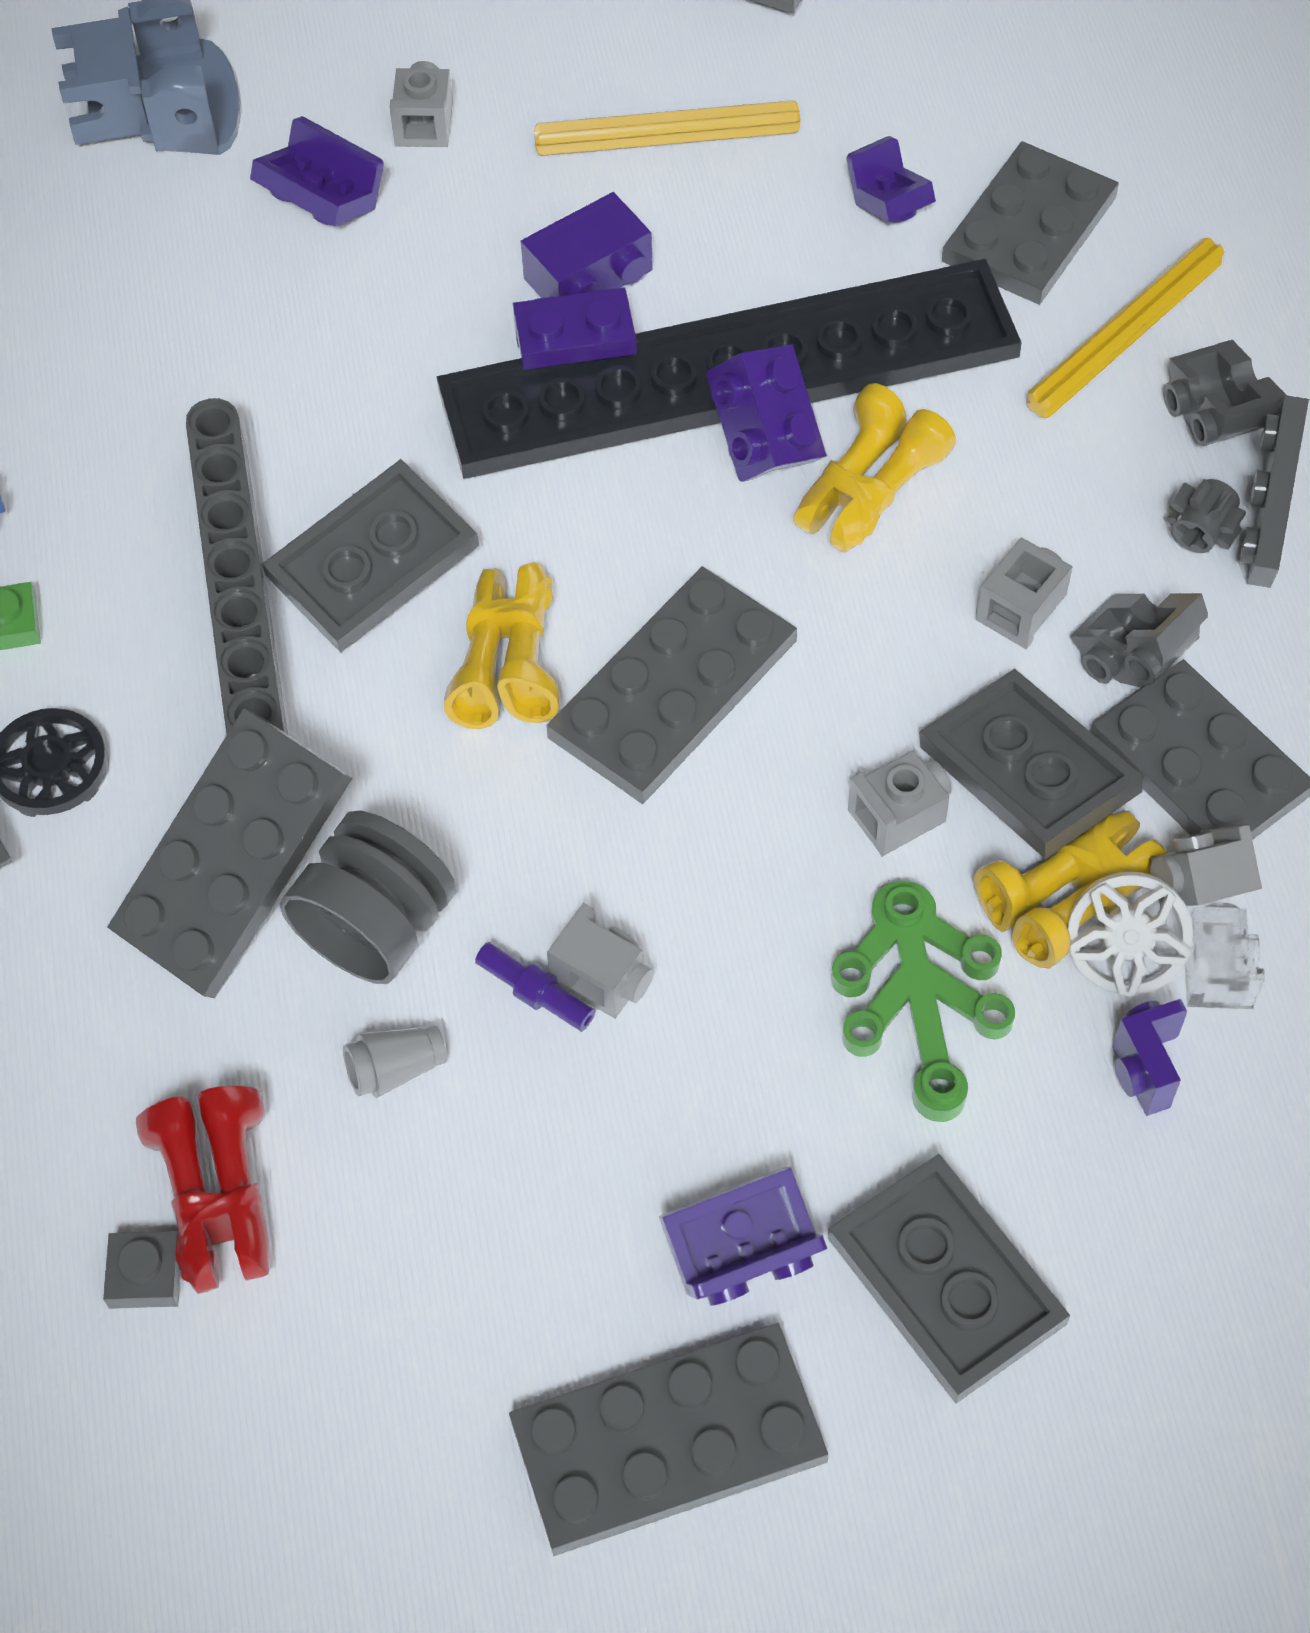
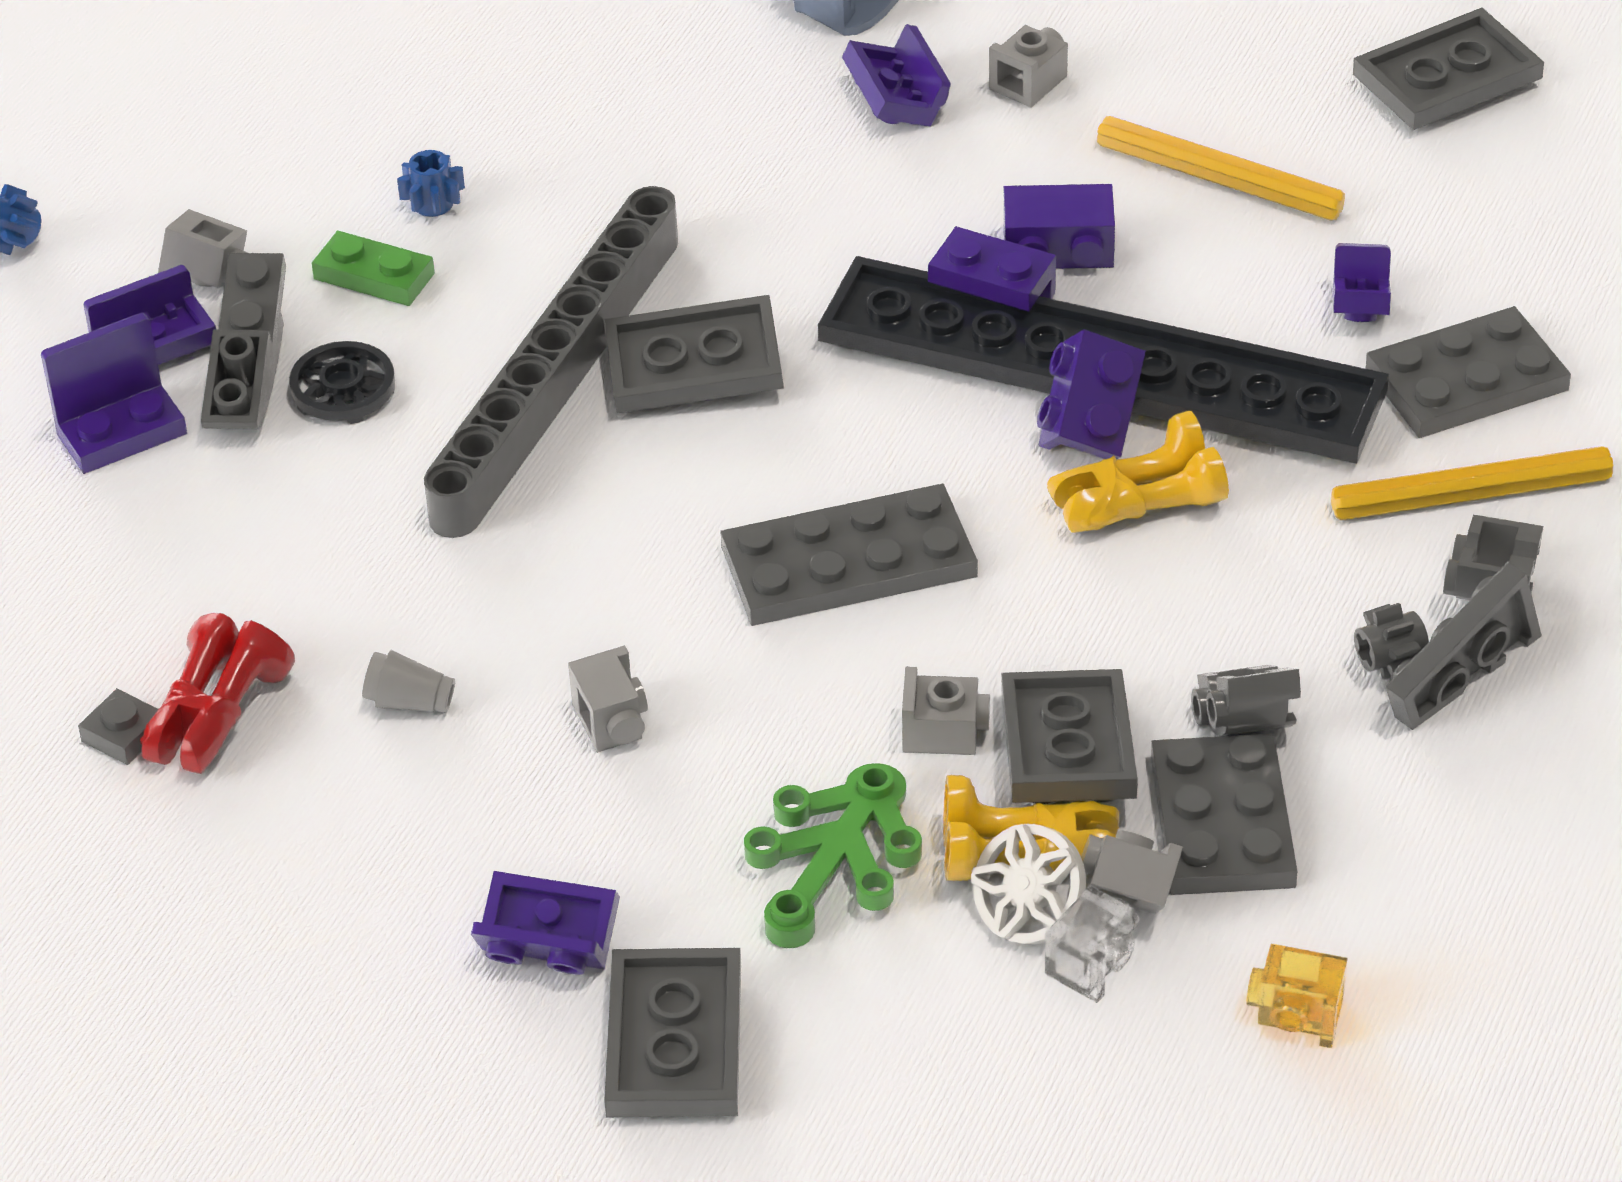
camera: 35 degrees right, 15 degrees down
dark grey plate [107,708,353,999] -> none
dark grey wheel [279,810,457,984] -> none
yellow piece [444,562,560,729] -> none
dark purple bar [475,942,596,1032] -> none
dark grey plate [509,1322,829,1557] -> none
light grey brick [976,537,1073,650] -> none
dark purple bracket [1112,999,1188,1116] -> none

